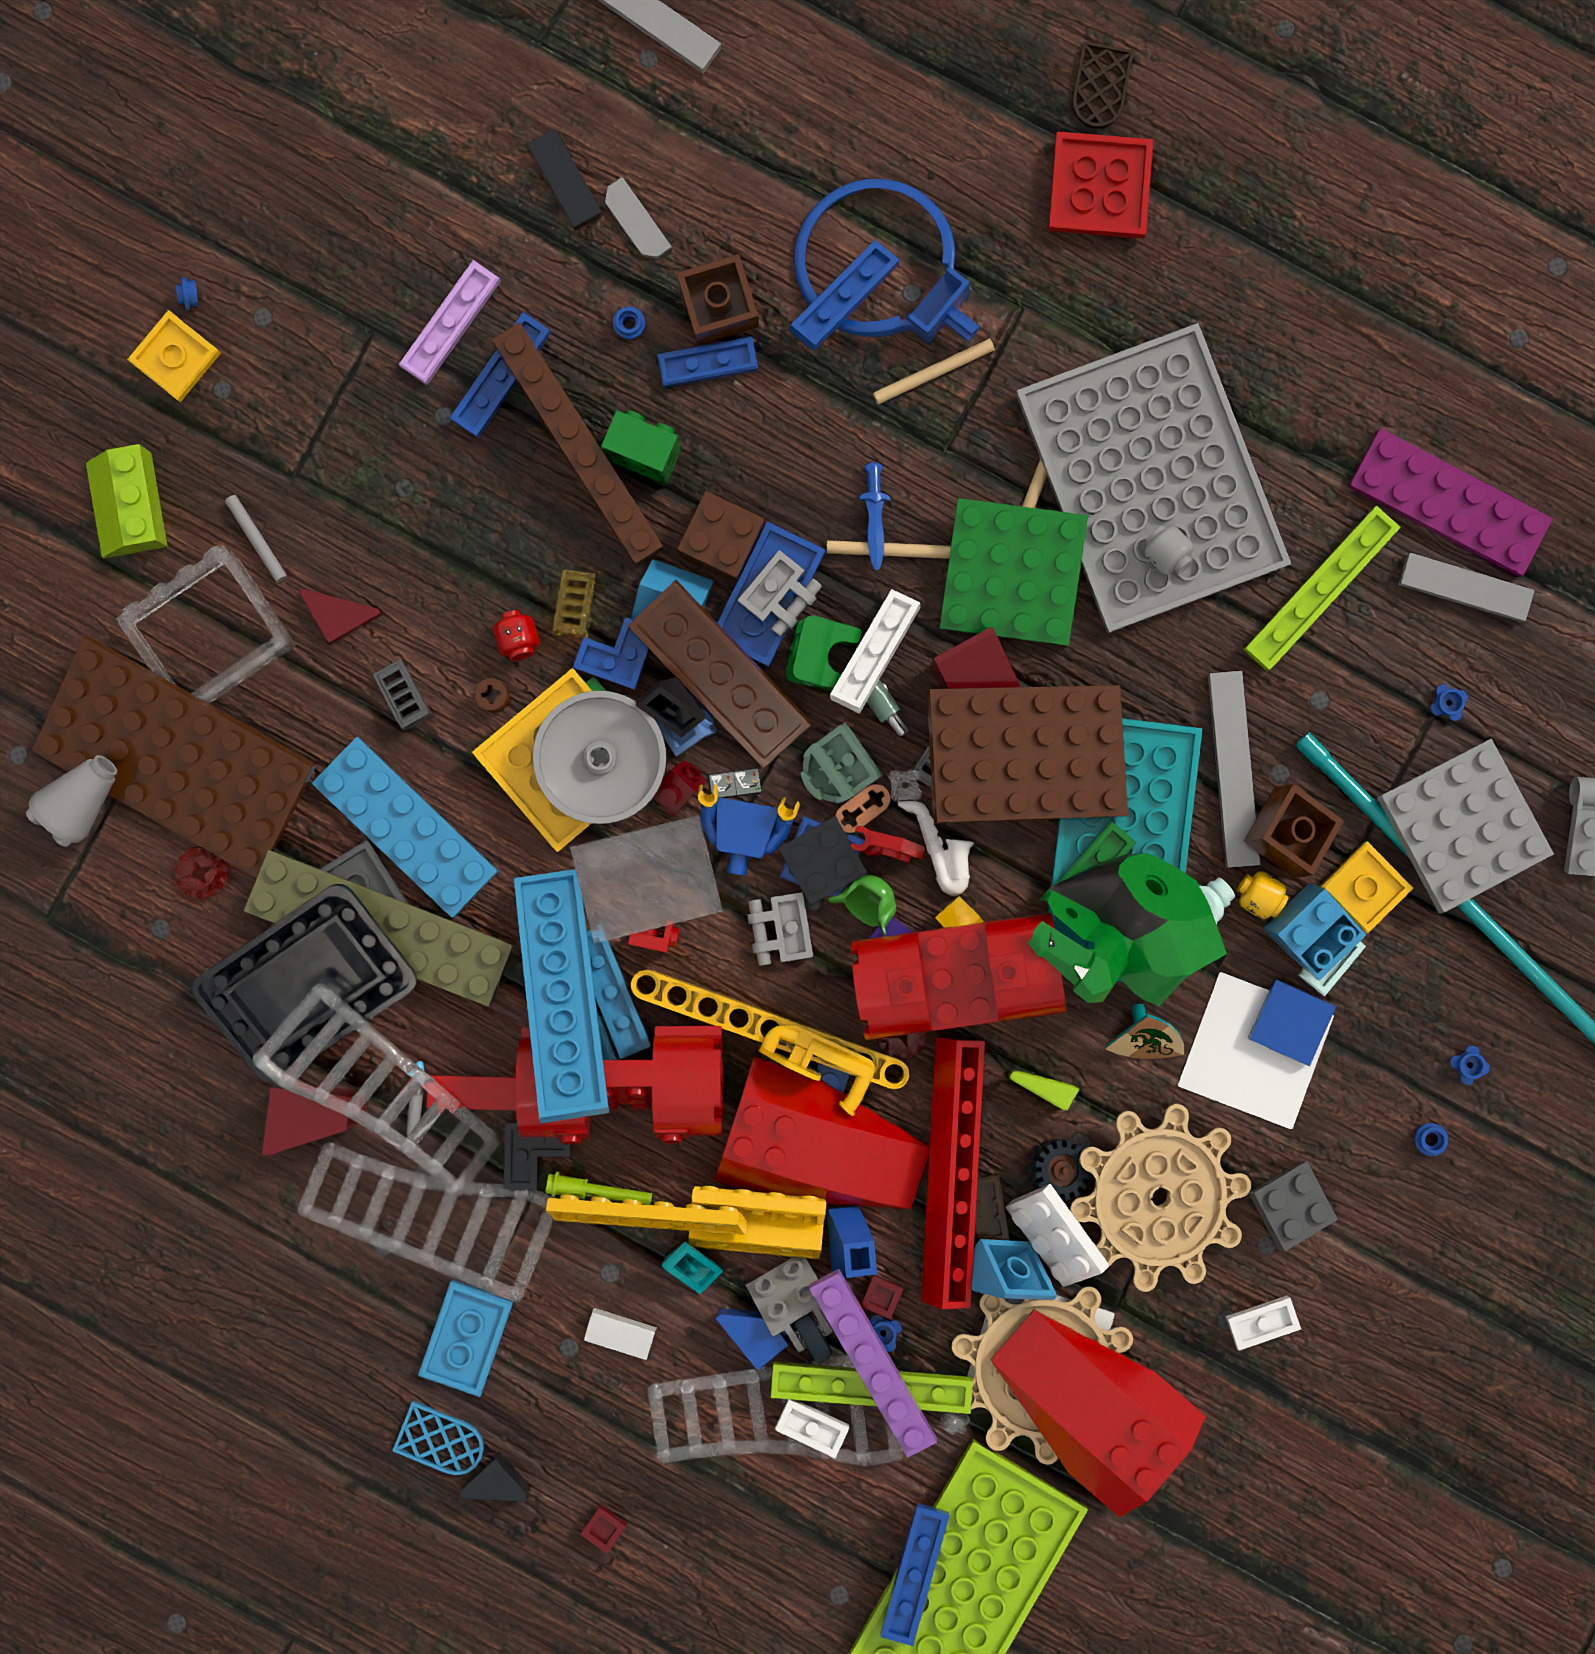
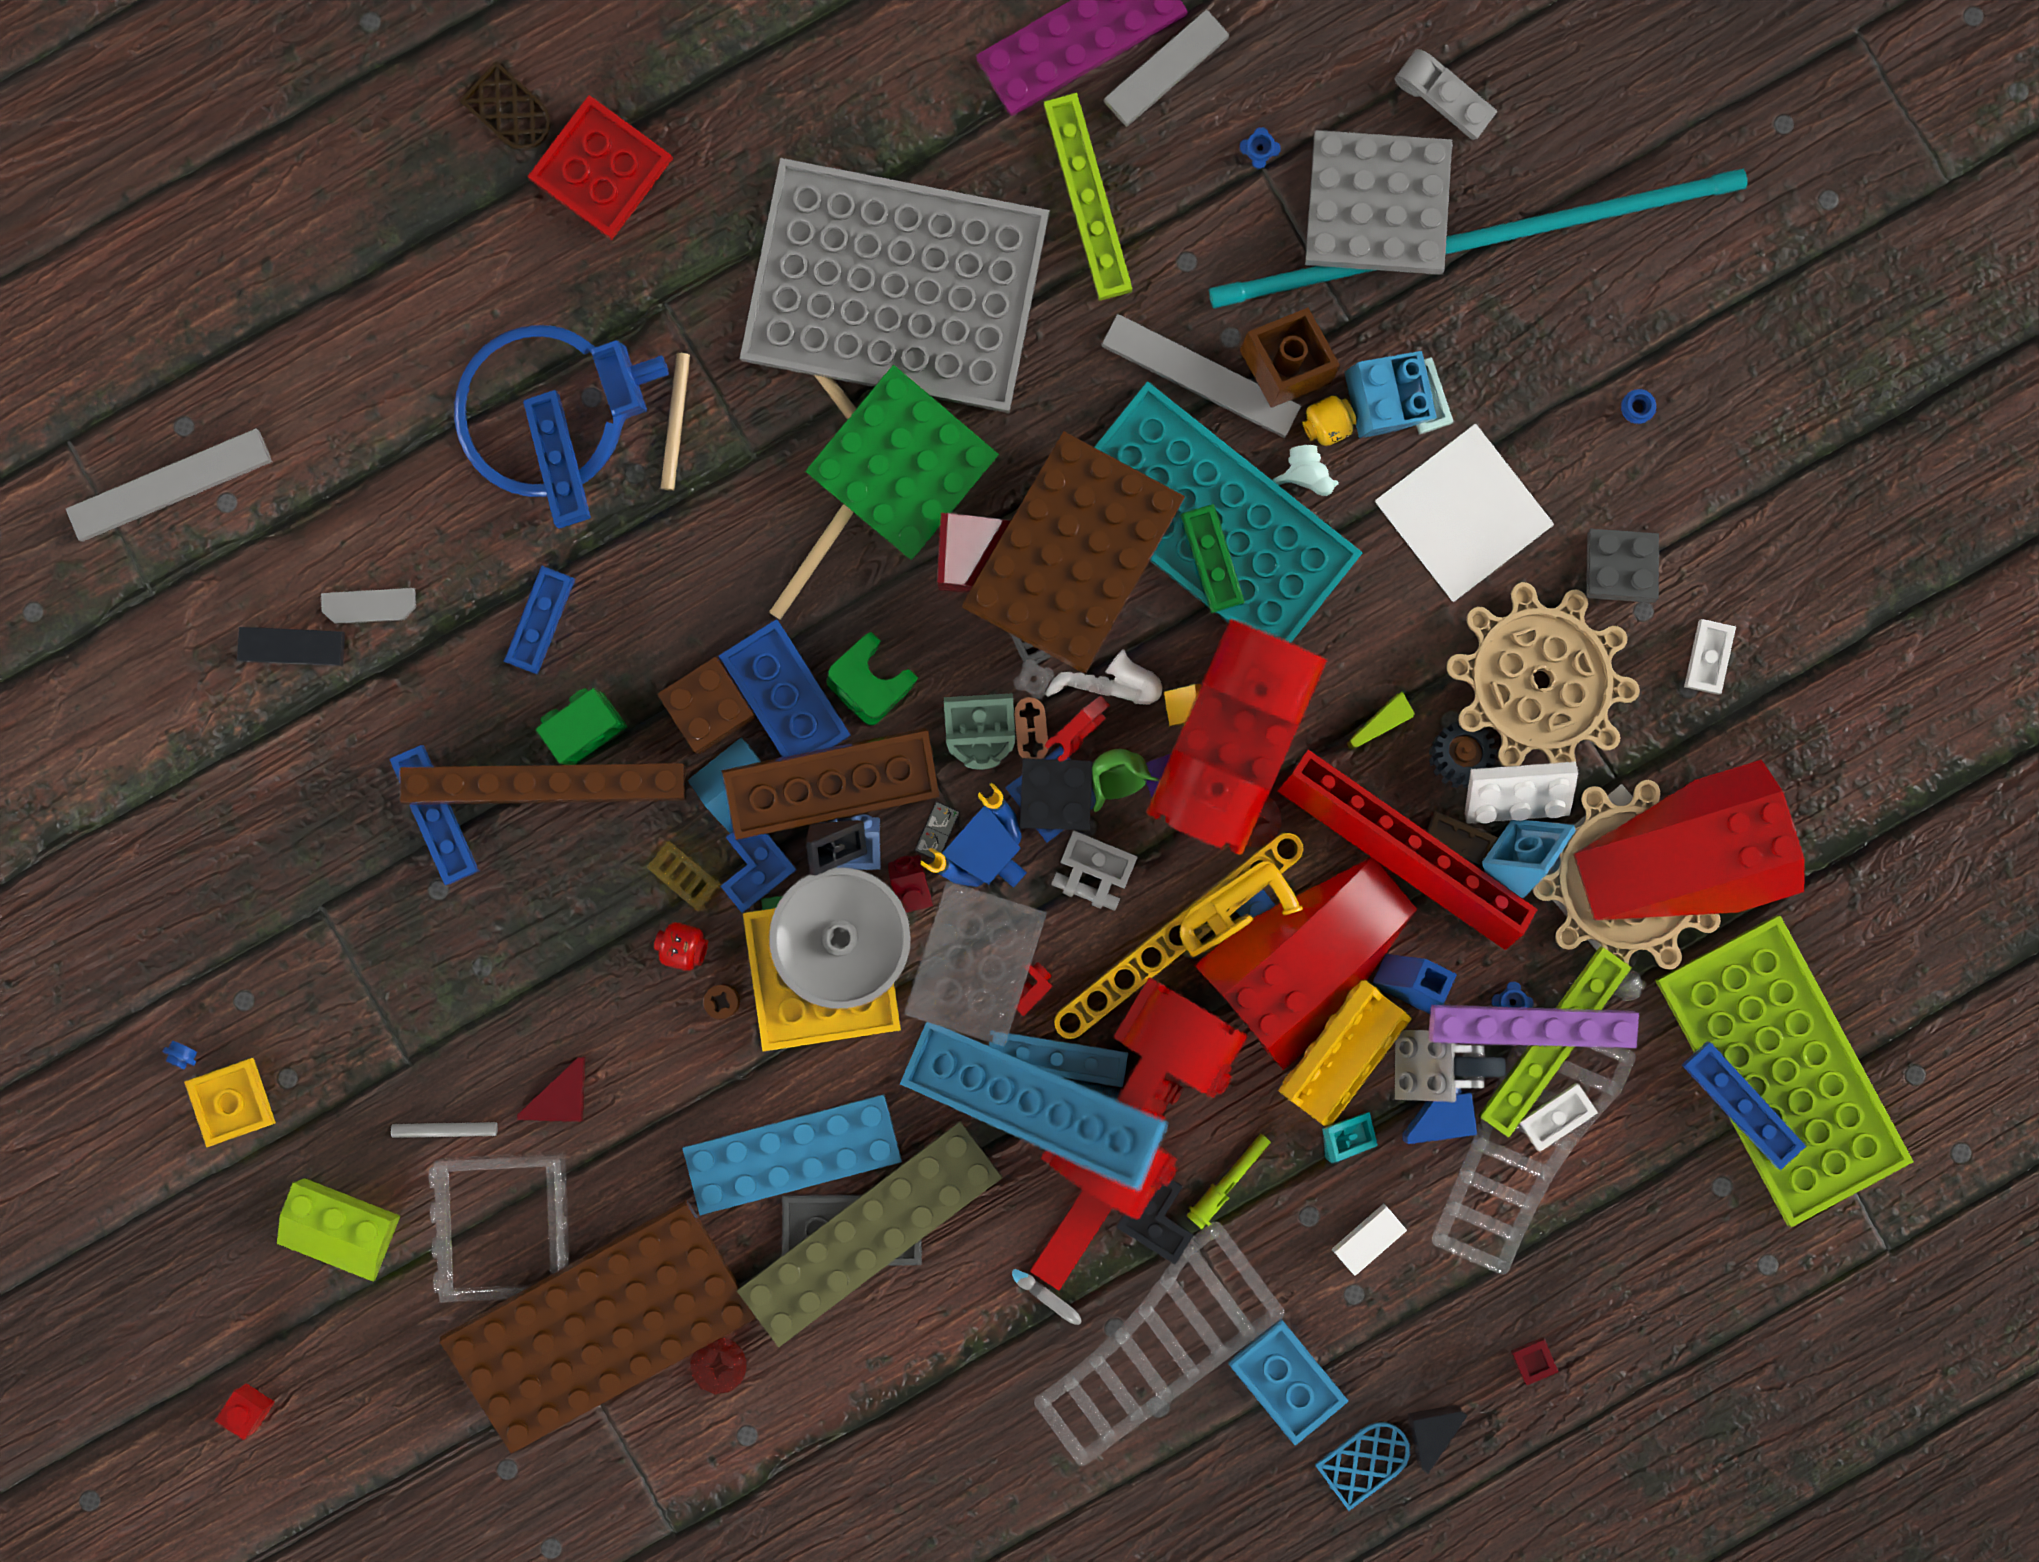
camera: 55 degrees left, 0 degrees up
light grey cone [26,755,117,847] -> none
black wedge [192,884,417,1082] -> none
clear bar [253,983,501,1196] -> none
dark red slope [262,1082,368,1155] -> none
dark grey slope [373,659,434,731] -> none
lavender tile [399,260,501,385] -> none
yellow plate [546,1195,747,1235] -> none
blue plate [613,307,645,340] -> none
reddish brown brick [676,254,759,345] -> none
light grey plate [738,550,822,637] -> none
white plate [830,589,920,714] -> none
blue sword [858,462,891,570] -> none
dark red plate [860,1275,904,1320] -> none
sand green piece [866,679,908,737] -> none
green piece [1028,853,1227,1007] -> none
shield [1105,1004,1184,1059] -> none
light grey head [1145,525,1194,575] -> none
blue tile [1248,979,1336,1066] -> none
yellow plate [1320,841,1413,934] -> none
blue plate [1450,1046,1490,1085] -> none

